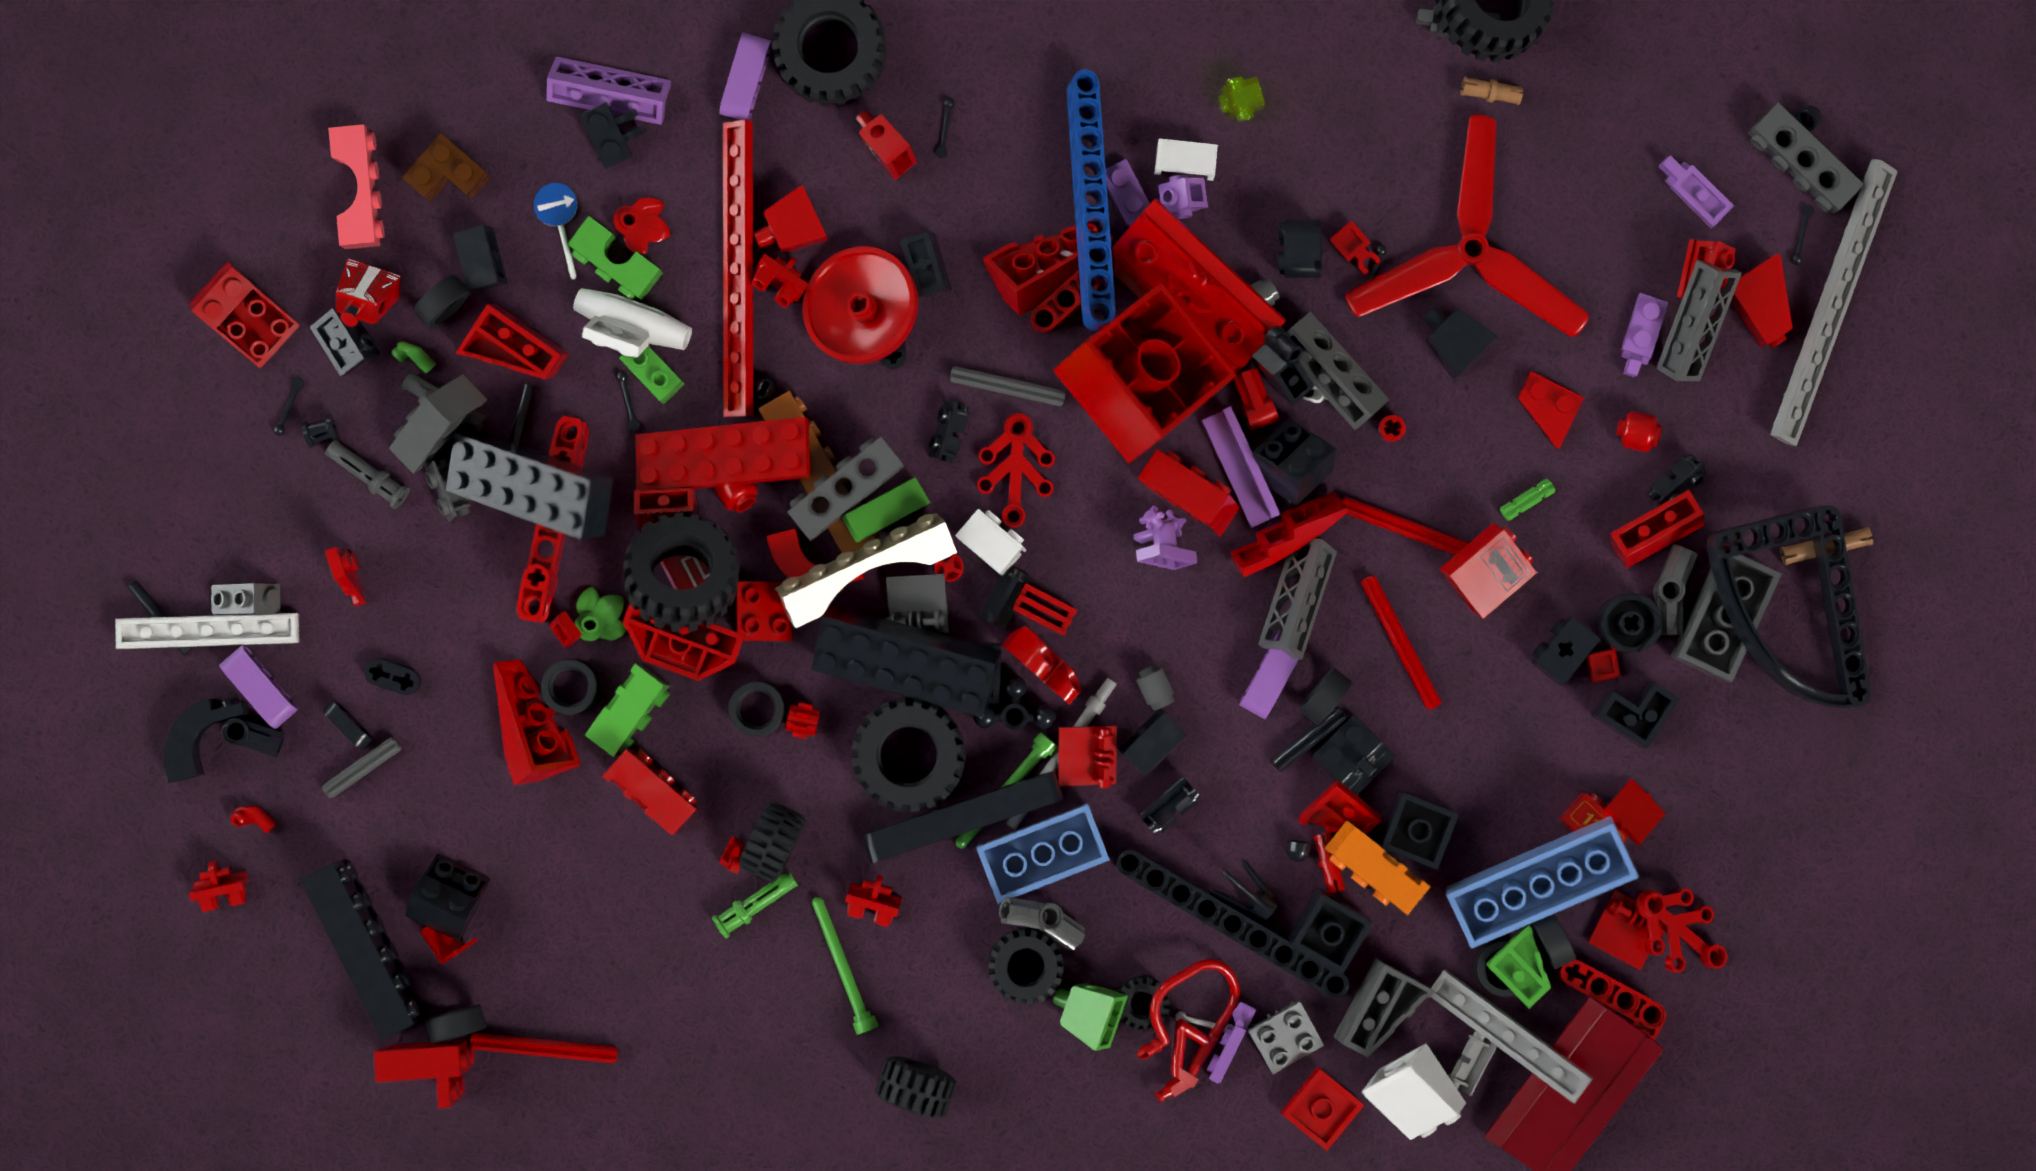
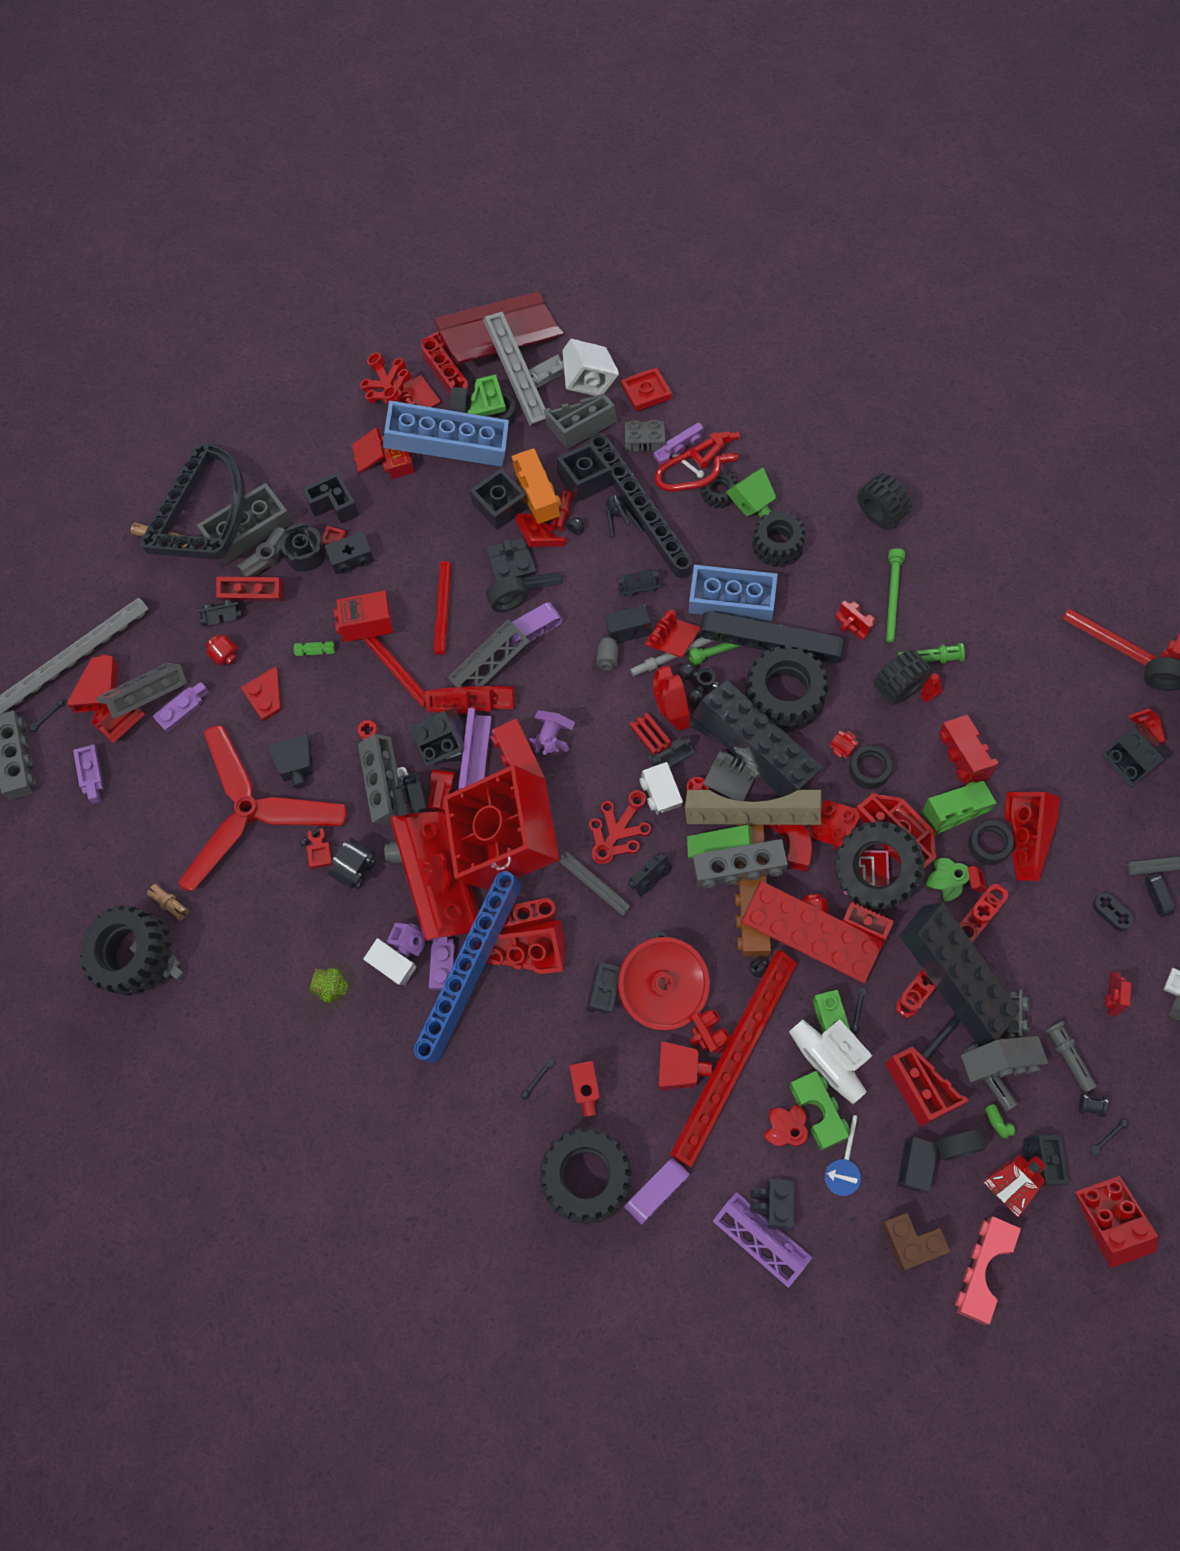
camera: 140 degrees left, 20 degrees down
dark grey piece [999,897,1085,950] -> none

